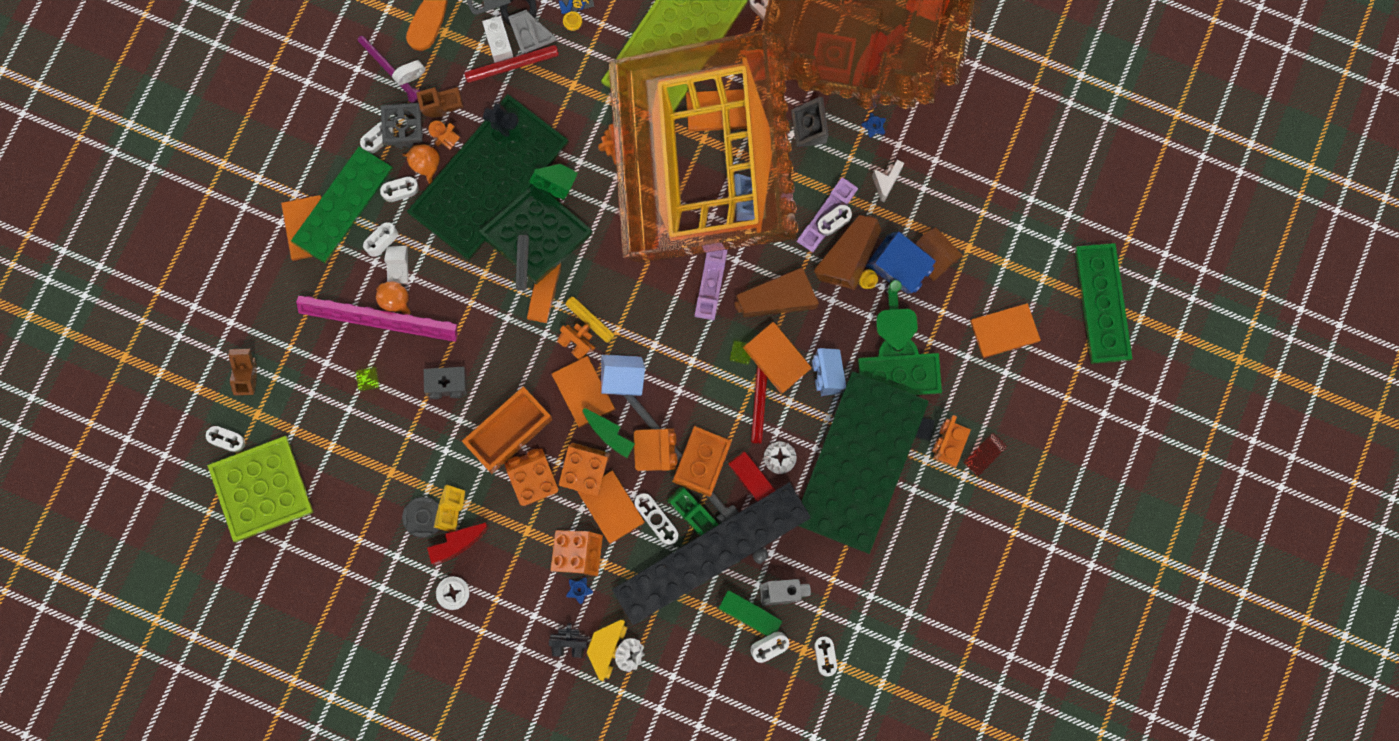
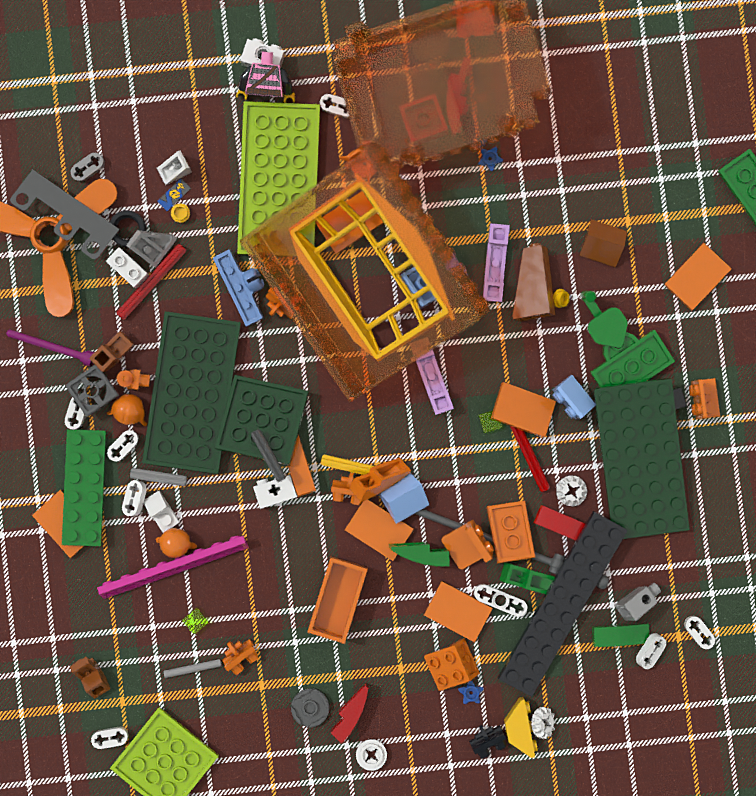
camera: 25 degrees left, 10 degrees up
white beam [392,60,426,85] -> none
dark grey brick [423,367,467,399] -> none
yellow slope [434,485,465,533] -> none
black hips [483,103,519,137] -> none
orange bracket [504,448,558,506] -> none
green slope [529,164,578,200] -> none
orange bracket [559,443,611,496] -> none
dark orange slope [734,268,819,318] -> none
dark grey slope [791,97,829,147] -> none
white beam [818,205,852,236] -> none
blue slope [866,231,936,294] -> none
white slope [872,160,904,202] -> none
clear red slope [963,433,1008,477] -> none
none -> light grey axle [130,468,187,486]
none -> light grey bar [164,659,222,678]
none -> medium blue plate [213,249,264,326]
none -> orange hips [222,639,258,675]
none -> white brick [253,472,298,509]
none -> orange slope [350,457,411,502]

